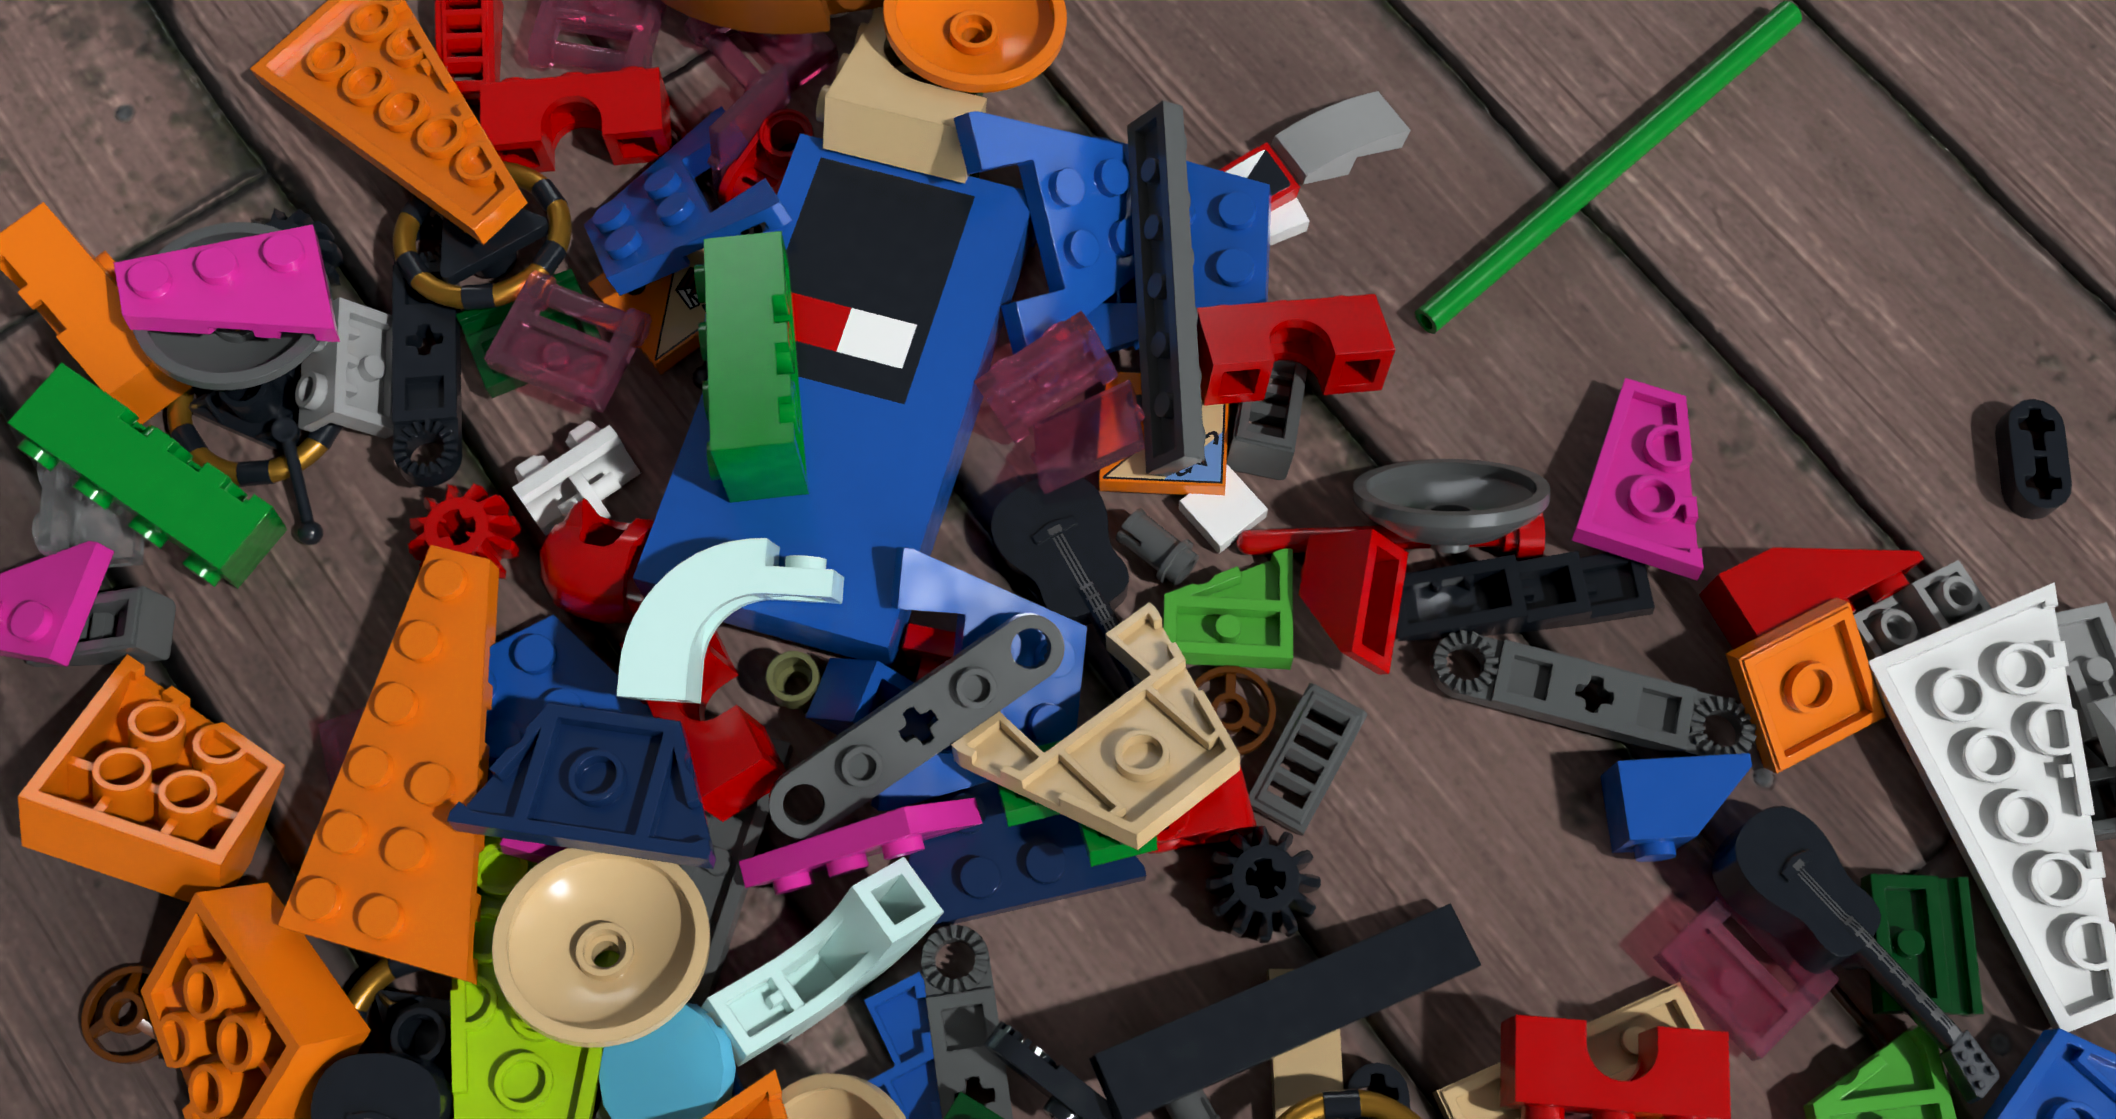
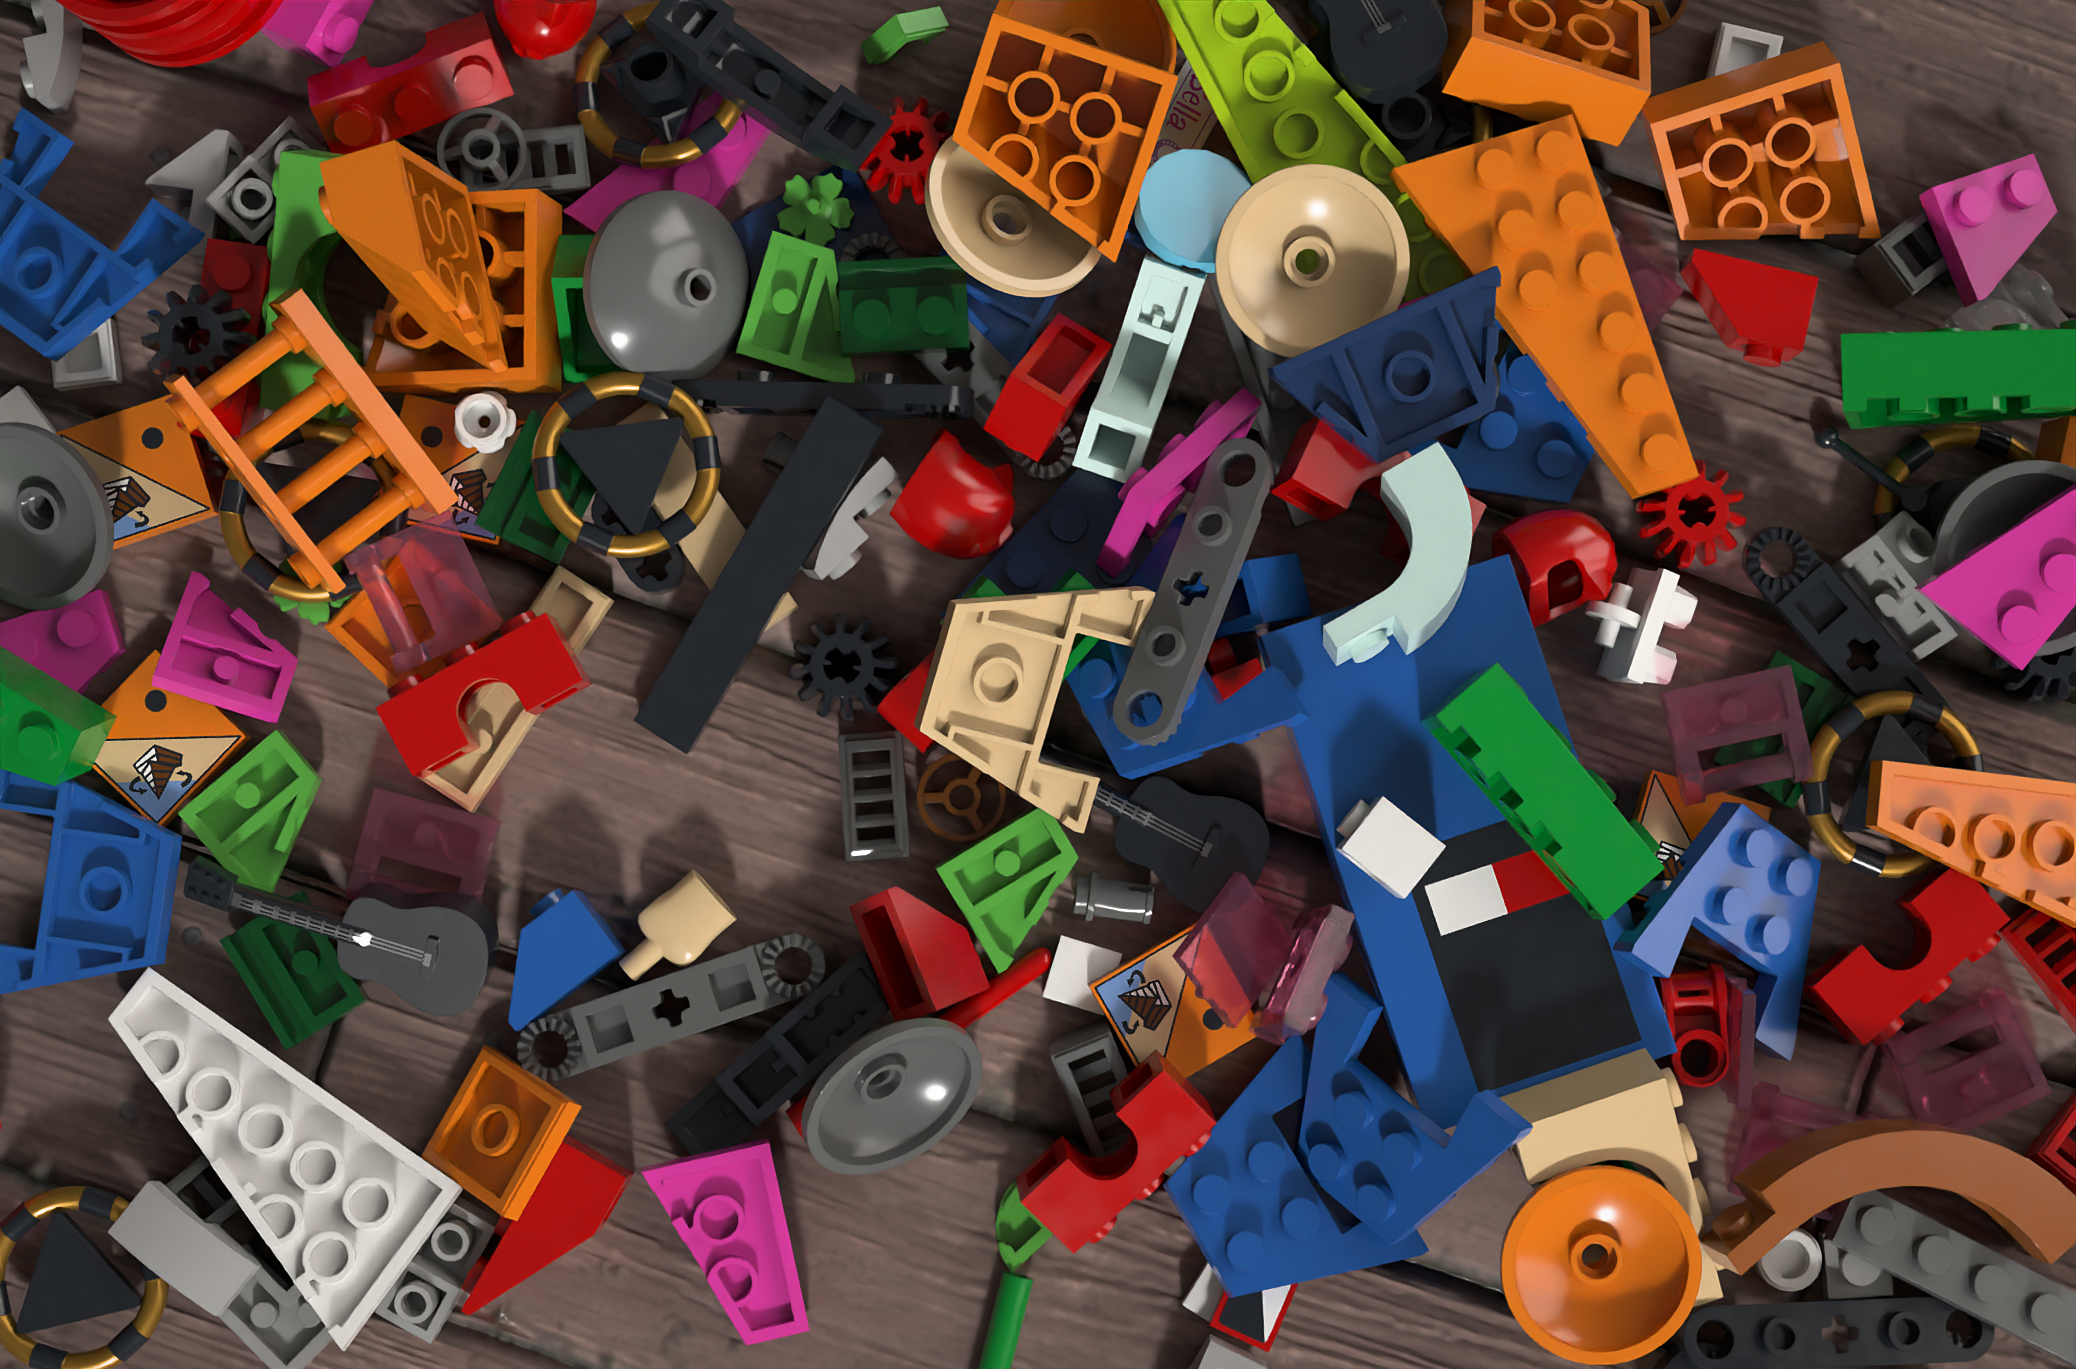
camera: 150 degrees right, 15 degrees up
olive hose [766,651,821,714] -> none
dark grey plate [1127,101,1206,477] -> none
none -> tan piece [619,869,737,981]
none -> light grey slope [802,456,899,580]
none -> red piece [890,426,1017,560]
none -> red slope [983,312,1113,462]
none -> bright green tile [996,1180,1053,1273]
none -> white brick [1336,796,1446,899]
none -> red slope [1679,248,1819,367]
none -> white tile [1706,22,1783,79]

